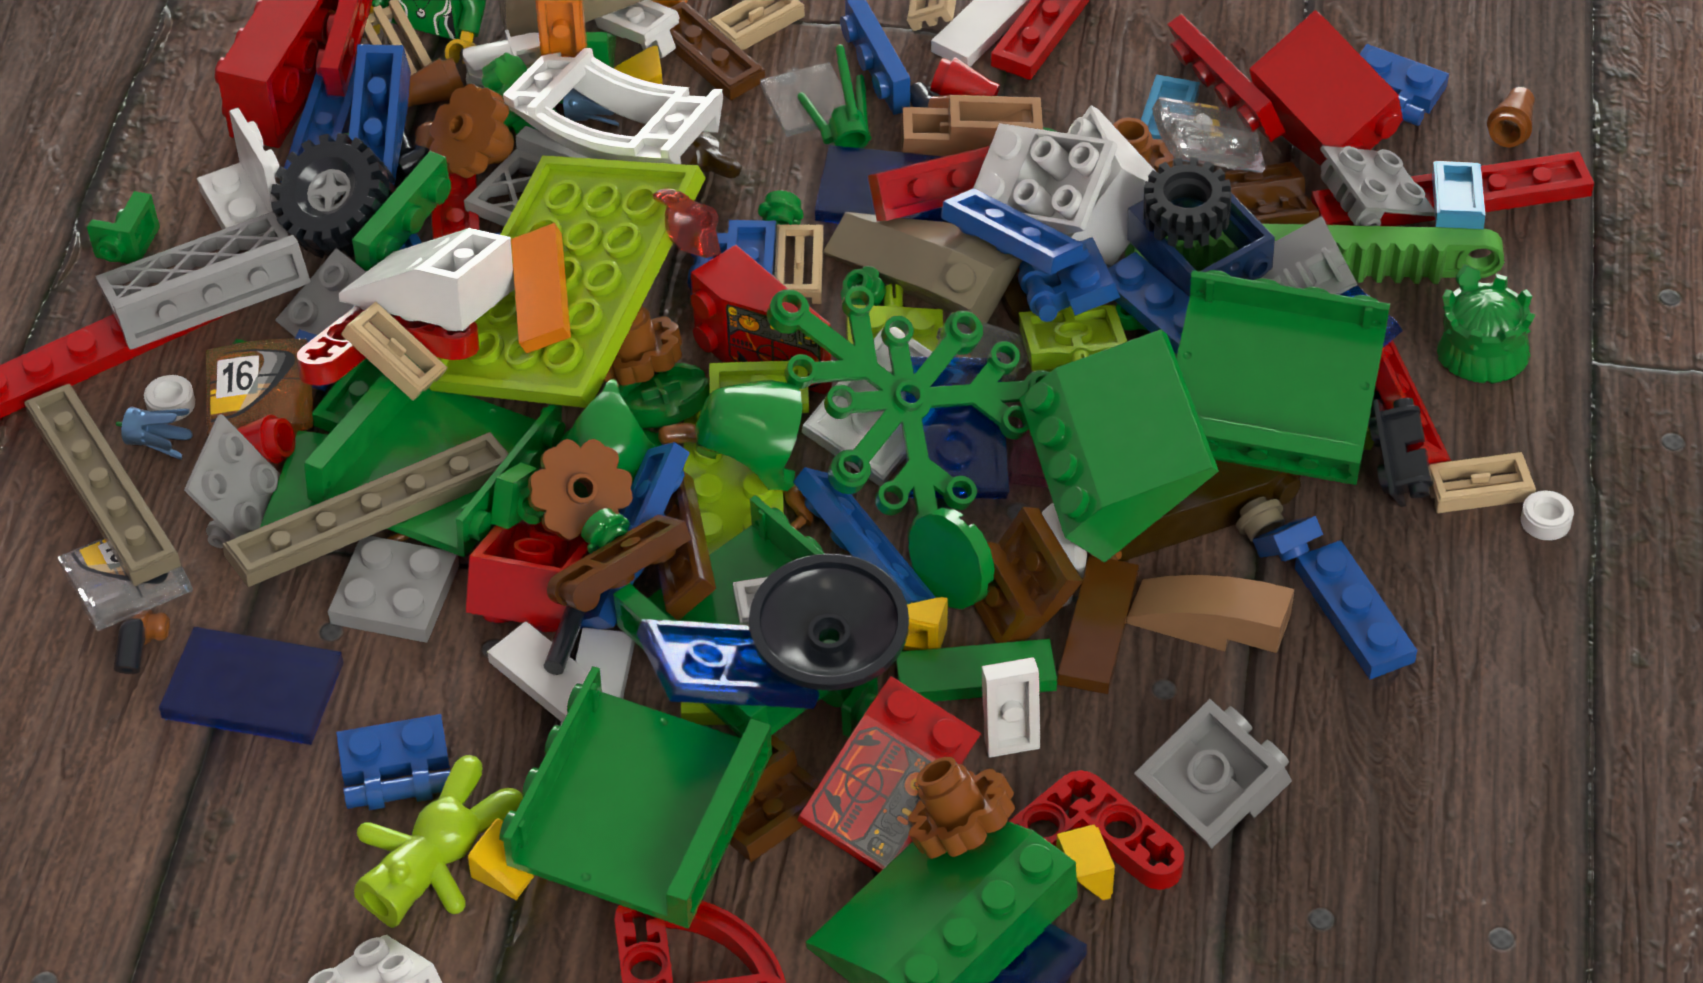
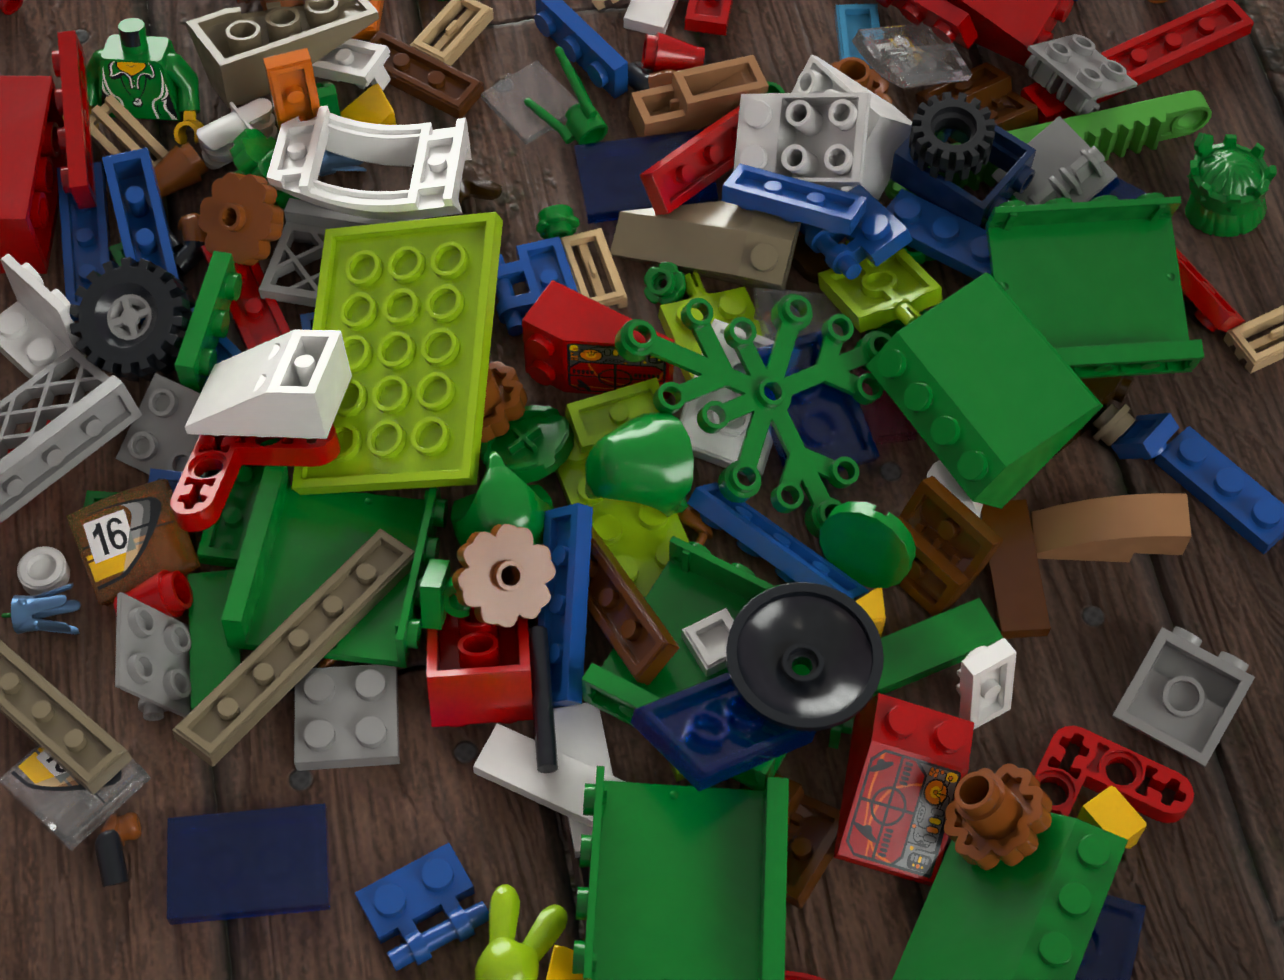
camera: 20 degrees left, 10 degrees up
tan tile [341,302,448,401] -> none
orange tile [511,223,571,354] -> none
reddish brown plate [547,514,692,612] -> none
green plate [581,508,630,554] -> none
clear red piece [652,188,721,258] -> none
dark orange piece [658,422,696,445] -> none
black hinge [1369,398,1433,507] -> none
tile [1432,161,1485,229] -> none

